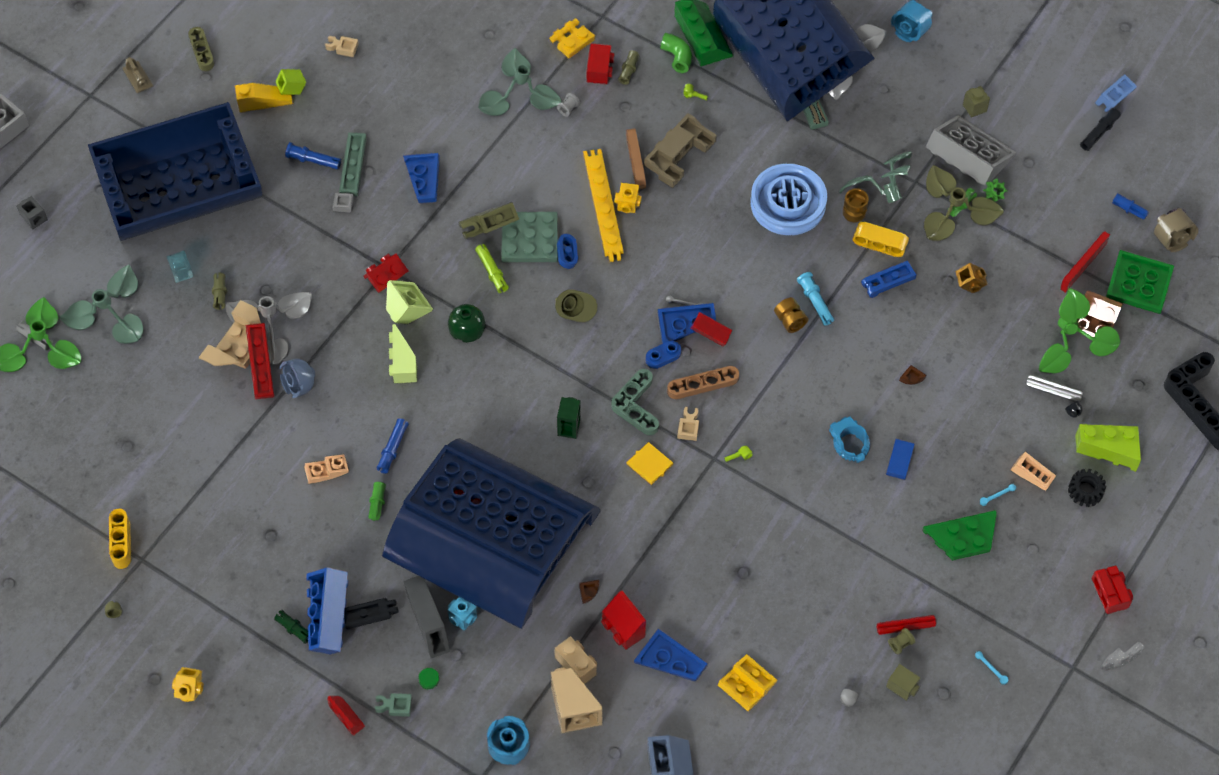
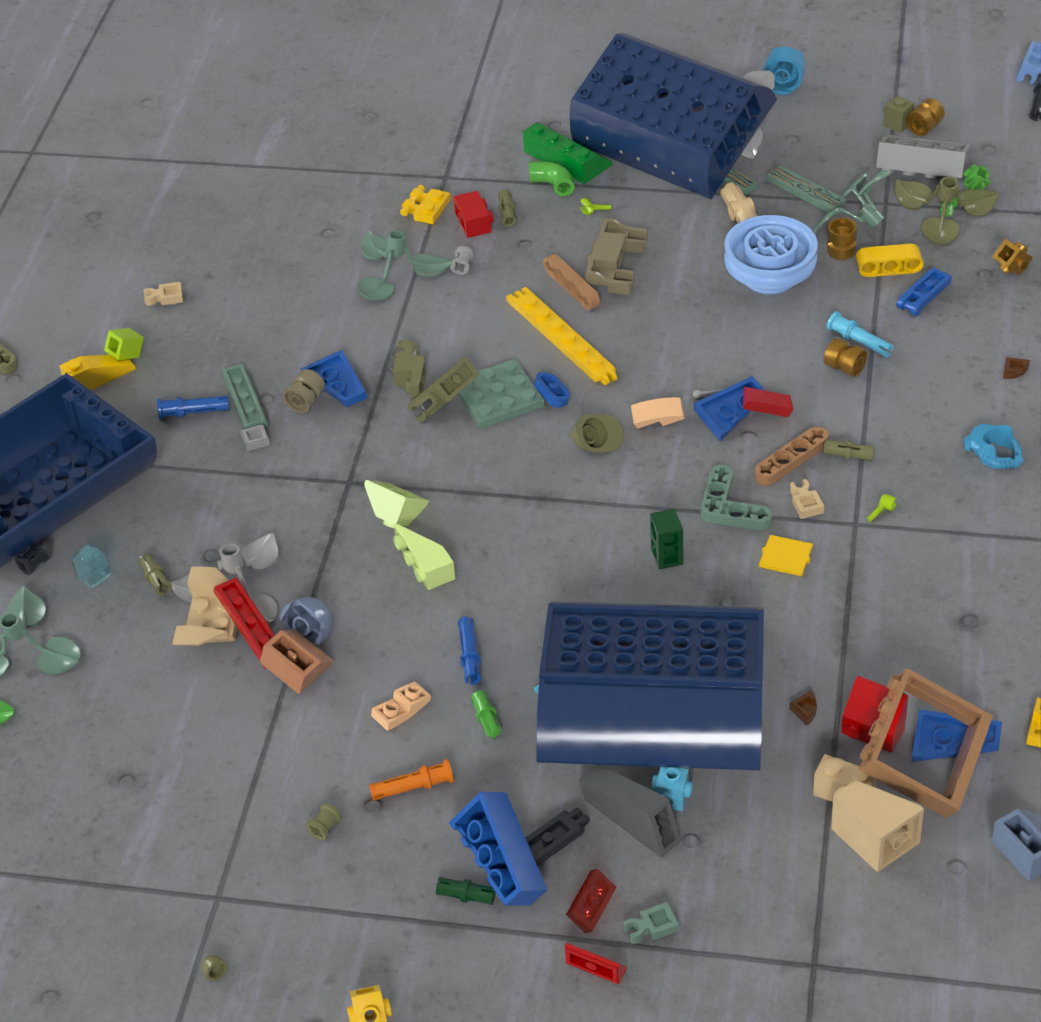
camera: 20 degrees left, 15 degrees down
yellow beam [109,509,131,569] -> none
red bracket [363,253,409,293] -> none
green tile [419,668,439,690] -> none
dark green cylinder [448,304,486,343] -> none
lime pin [475,244,509,293] -> none
dark azure brick [487,716,530,765] -> none
yellow brick [614,183,641,213] -> none
blue plate [646,341,681,369] -> none
none -> black bush [15,543,49,575]
none -> nougat slope [260,629,334,694]
none -> dark tan wheel [283,369,325,413]
none -> olive bush [306,803,342,841]
none -> orange pin [369,758,454,801]
none -> olive plate [387,340,427,401]
none -> clear red plate [566,868,617,933]
none -> light nougat slope [631,397,685,429]
none -> tan piece [721,182,757,223]
none -> sand green tile [766,165,846,213]
none -> olive pin [824,439,875,462]
none -> medium nougat window [859,668,993,818]
none -> pearl gold wheel [906,98,945,136]

